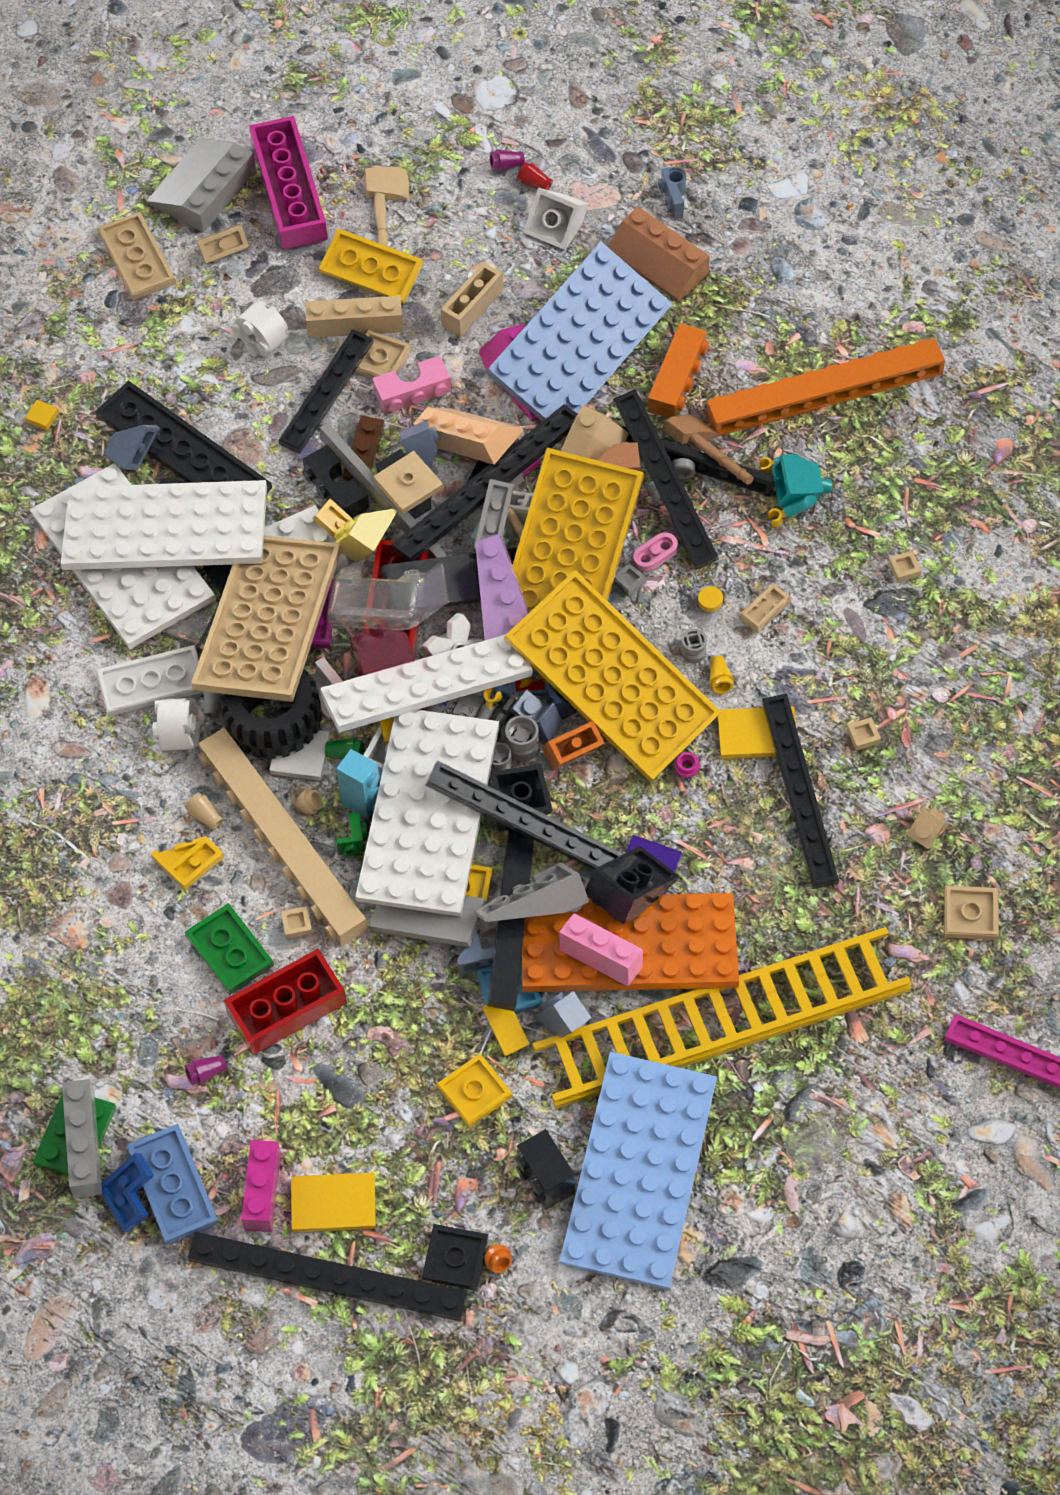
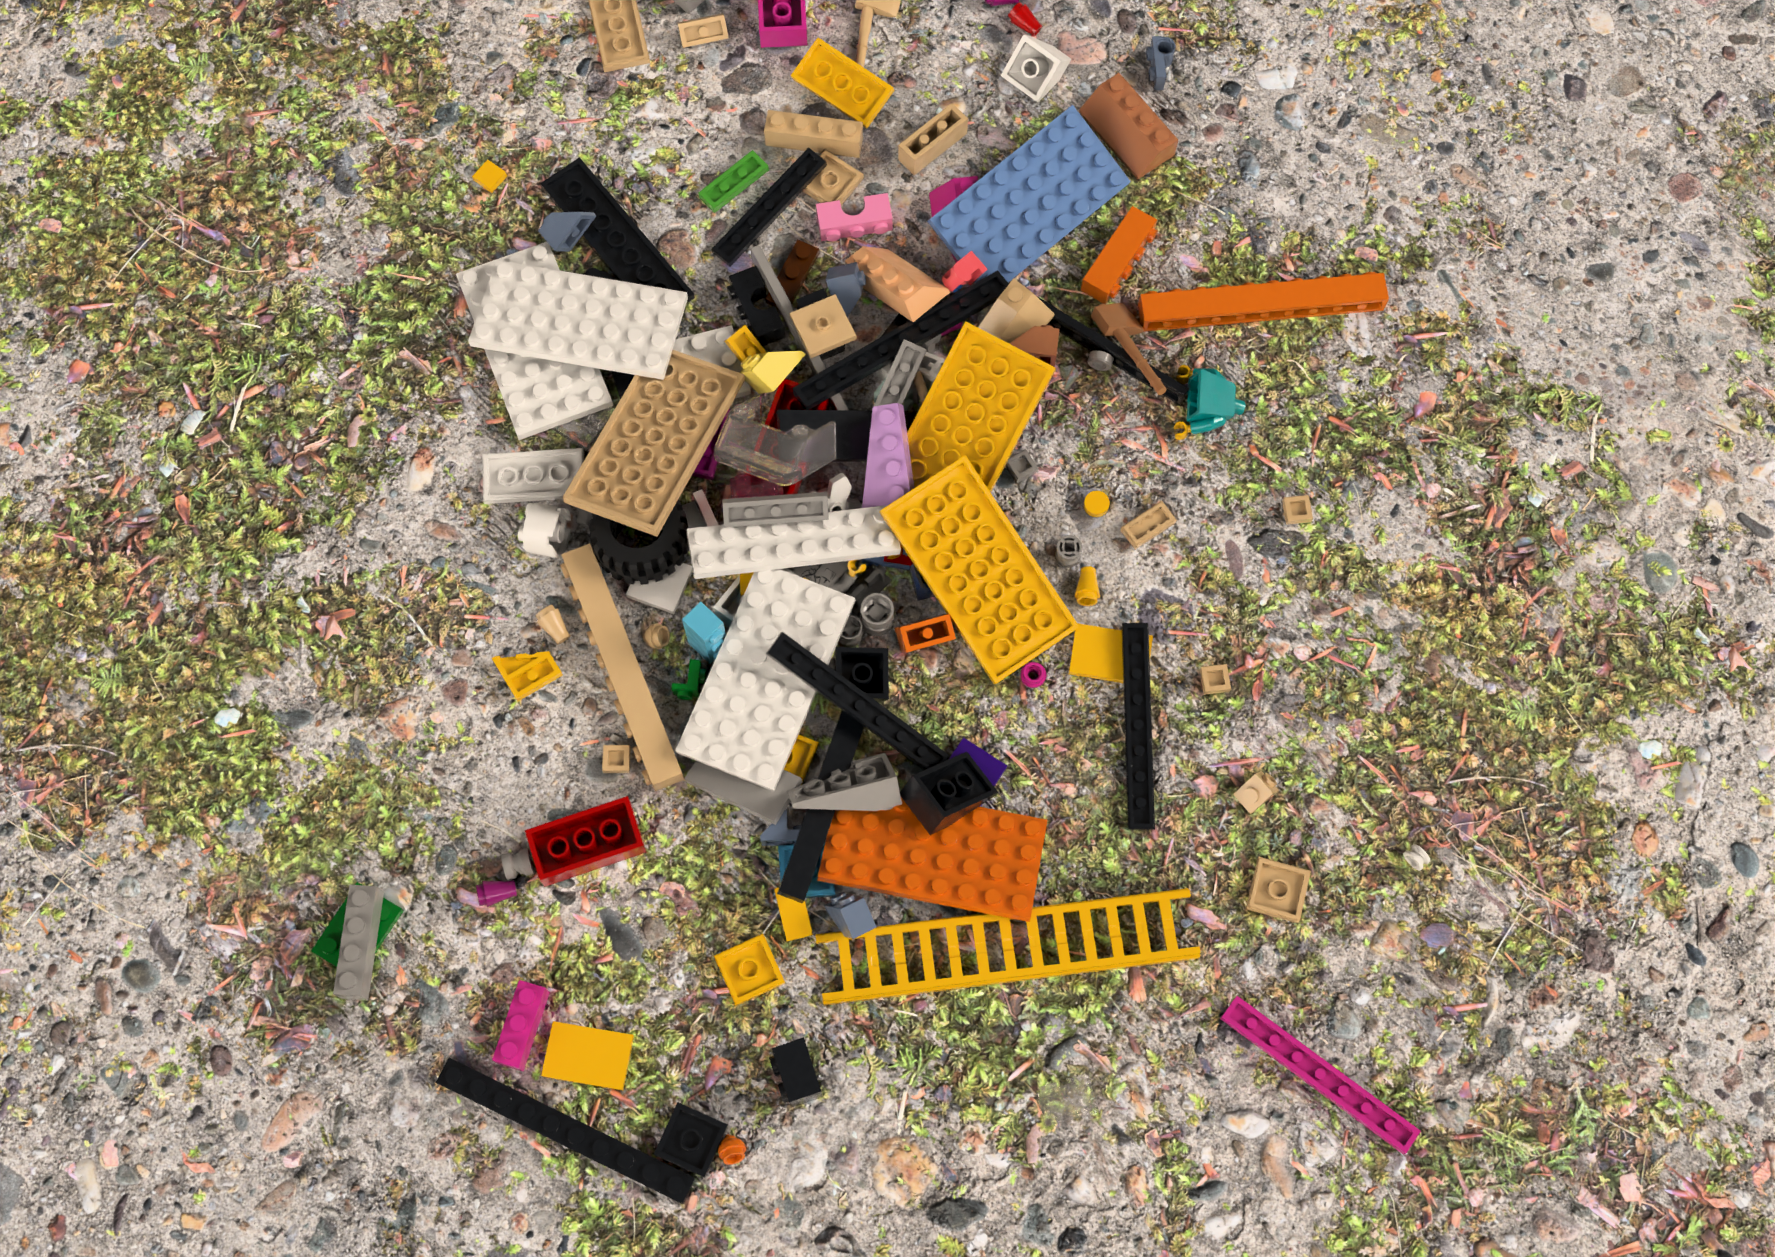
camera: 10 degrees right, 10 degrees up
blue plate [101,1153,154,1232] -> none
medium blue plate [127,1124,219,1245] -> none
green plate [184,903,274,995] -> none
white brick [231,301,289,357] -> none
green cone [325,738,365,760] -> none
sand blue slope [509,689,563,743] -> none
bright pink brick [559,913,643,986] -> none
light blue plate [559,1052,717,1290] -> none
black plate [613,389,719,570] -> none
bright pink plate [633,532,678,572] -> none
none -> light grey wheel [501,848,534,880]
none -> bright green plate [698,150,769,213]
none -> light grey plate [722,492,829,527]
none -> coral leg [942,251,988,292]

